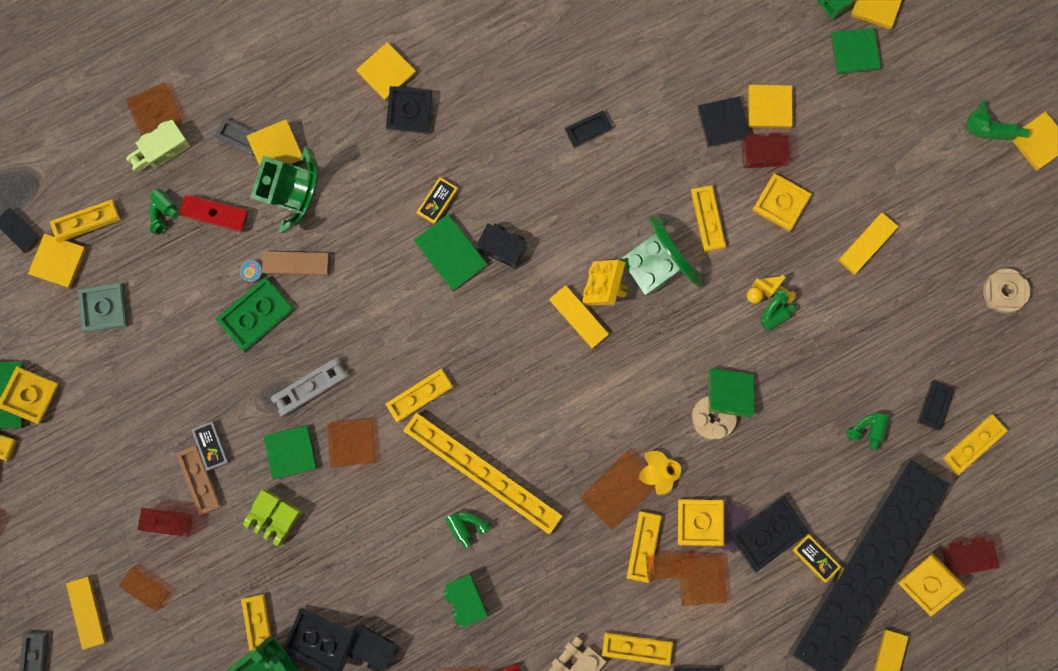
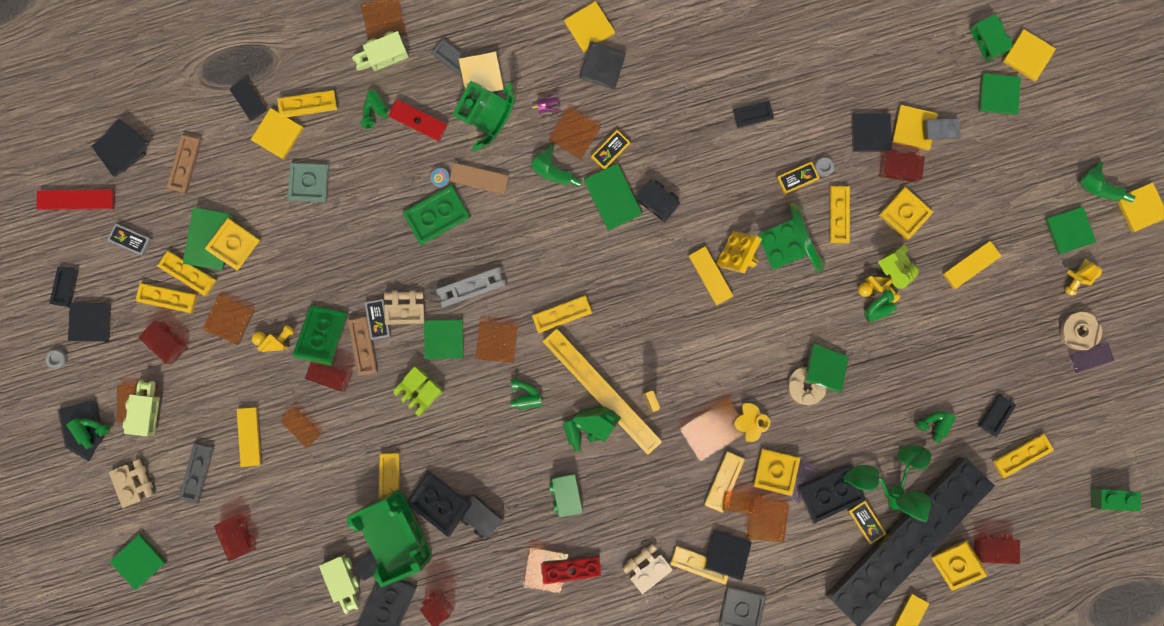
camera: 10 degrees right, 5 degrees up
none -> clear orange tile [202,295,255,345]
none -> yellow piece [252,325,294,352]
none -> green tile [292,305,348,366]
none -> tan plate [384,290,424,325]
none -> green plant [510,377,542,410]
none -> green animal [530,144,582,188]
none -> flat silver piece [532,94,561,114]
none -> clear orange tile [549,108,601,160]
none -> green slope [572,407,621,442]
none -> yellow tile [643,391,660,412]
none -> black tile [704,530,752,581]
none -> tile [777,162,820,195]
none -> light grey tile [814,157,834,177]
none -> green plant [844,445,931,522]
none -> lime legs [878,244,919,289]
none -> tile [923,119,961,140]
none -> green tile [1045,207,1097,255]
none -> yellow piece [1065,259,1102,296]
none -> clear purple tile [1069,343,1115,373]

